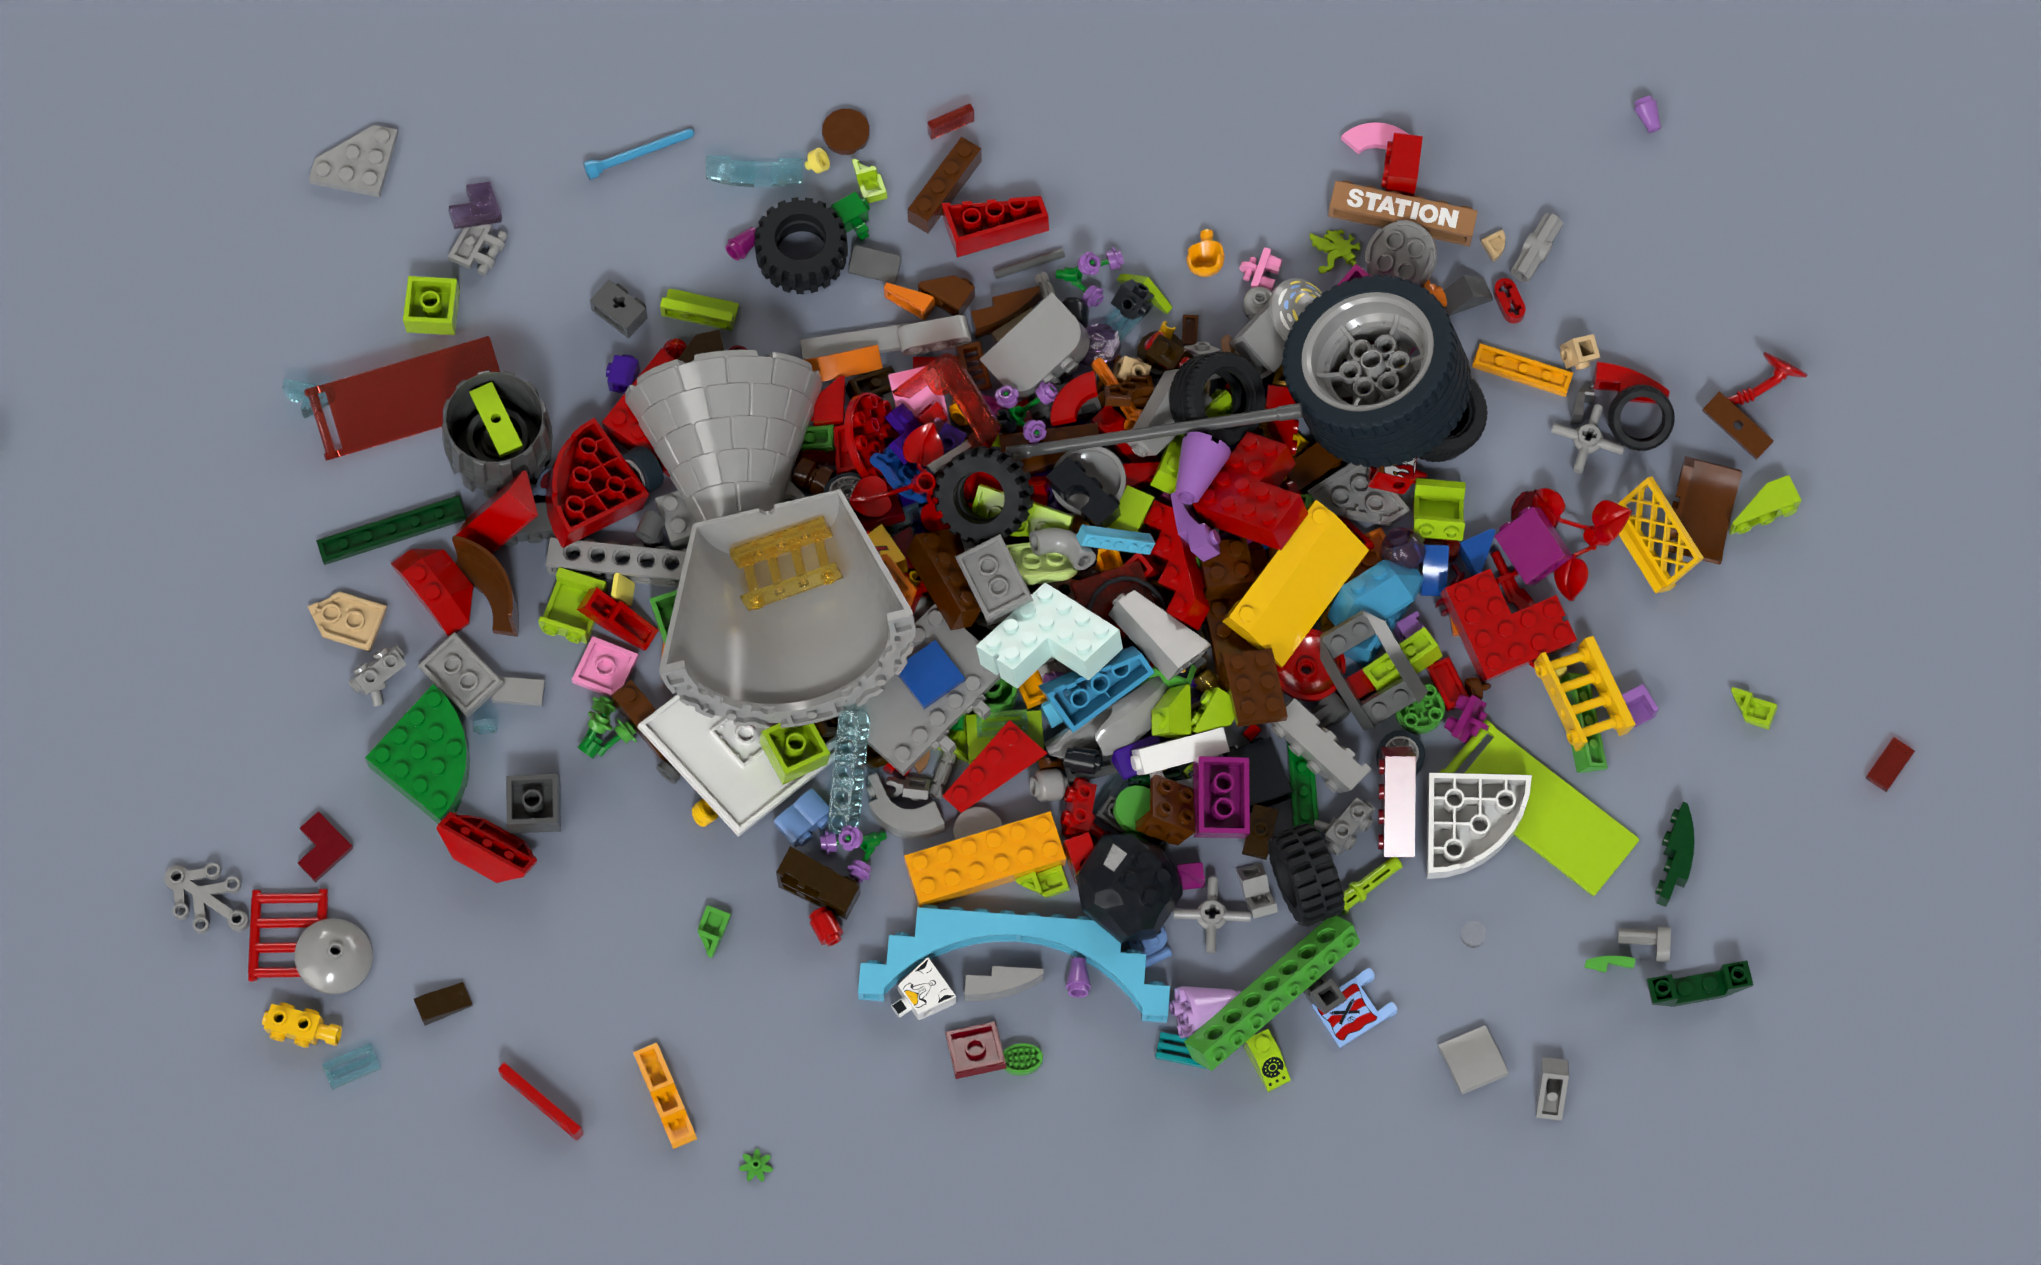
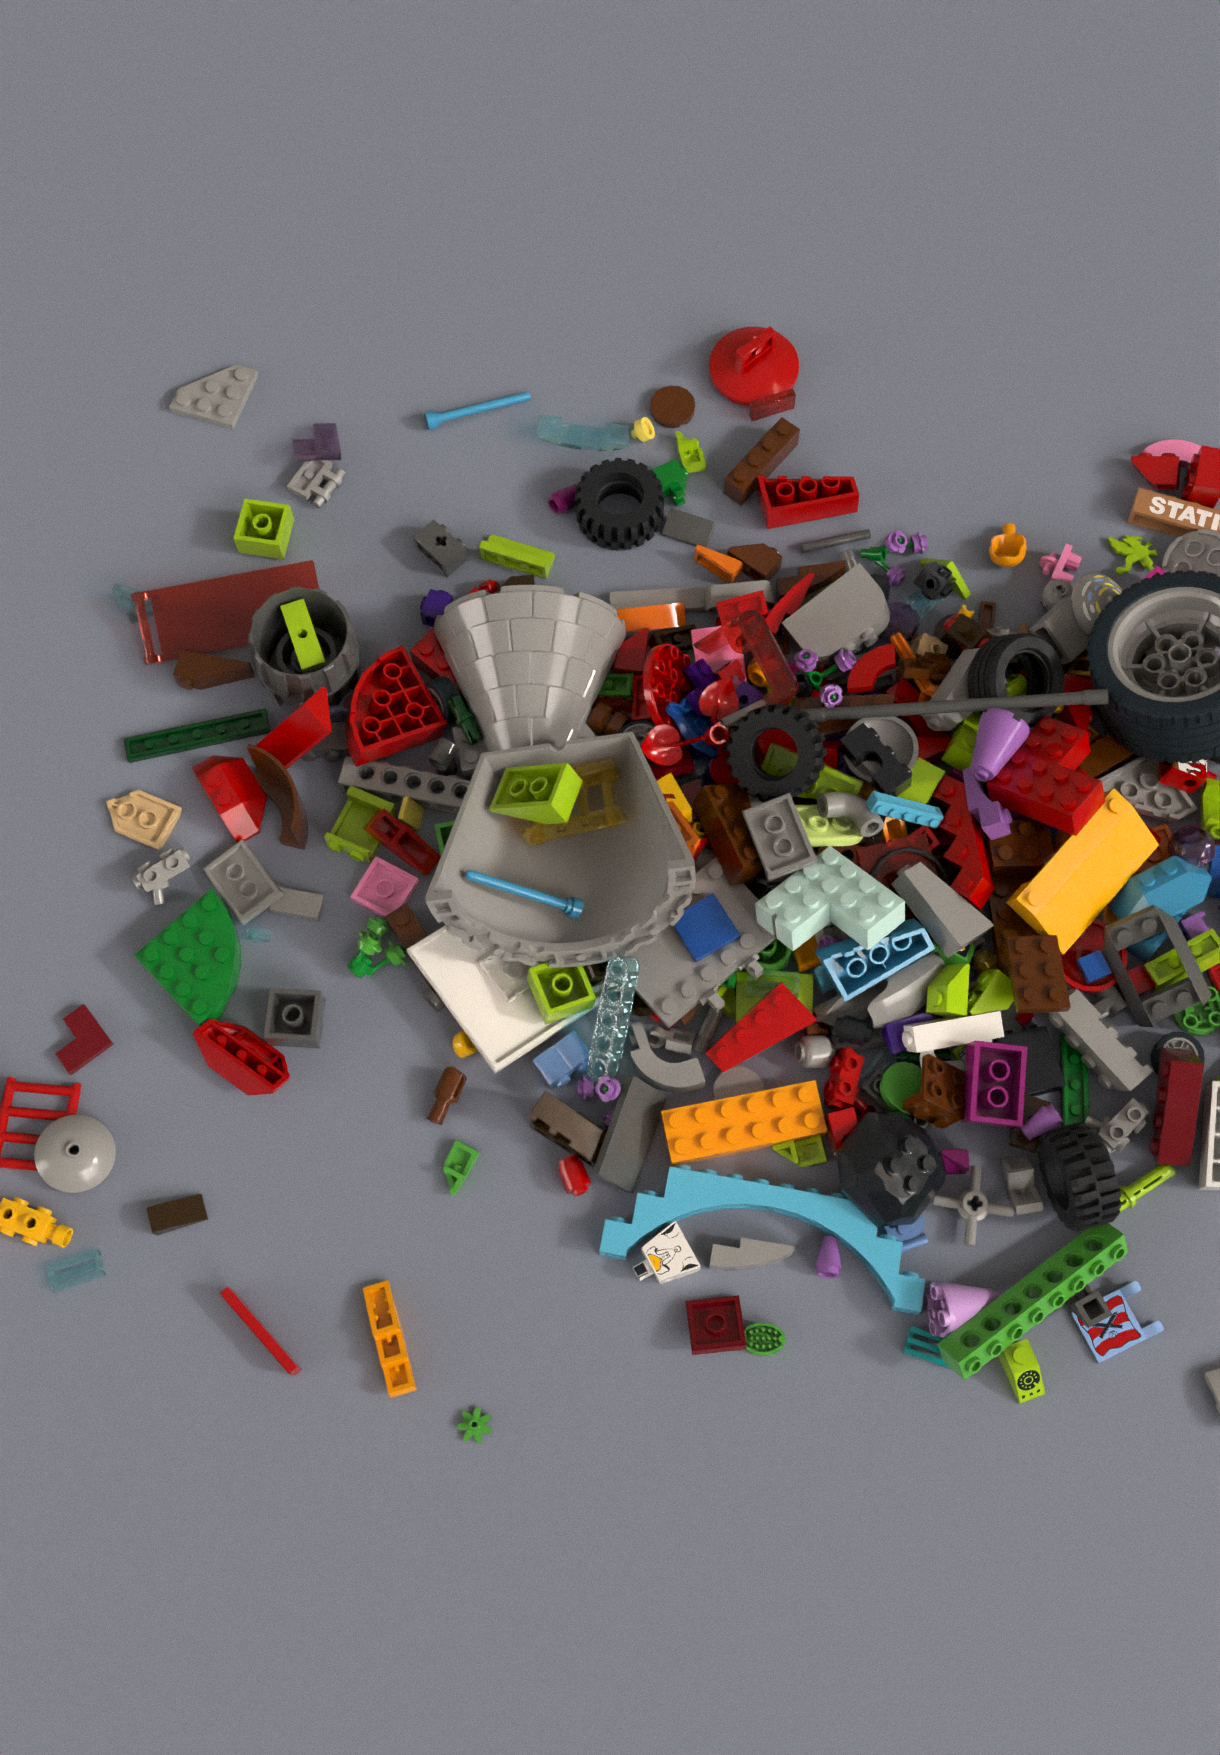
camera: 10 degrees right, 0 degrees up
none -> reddish brown slope [173,649,255,690]
none -> reddish brown arm [426,1067,467,1126]
none -> dark green pin [447,696,483,745]
none -> dark azure piece [465,870,584,919]
none -> lime slope [489,763,583,824]
none -> dark grey tile [592,1075,667,1194]
none -> red bracket [709,326,799,407]
none -> red panel [716,590,770,626]
none -> red slope [746,572,815,656]
none -> medium lavender cone [1020,1104,1063,1141]
none -> blue tile [1075,950,1112,984]
none -> red slope [1131,453,1182,490]

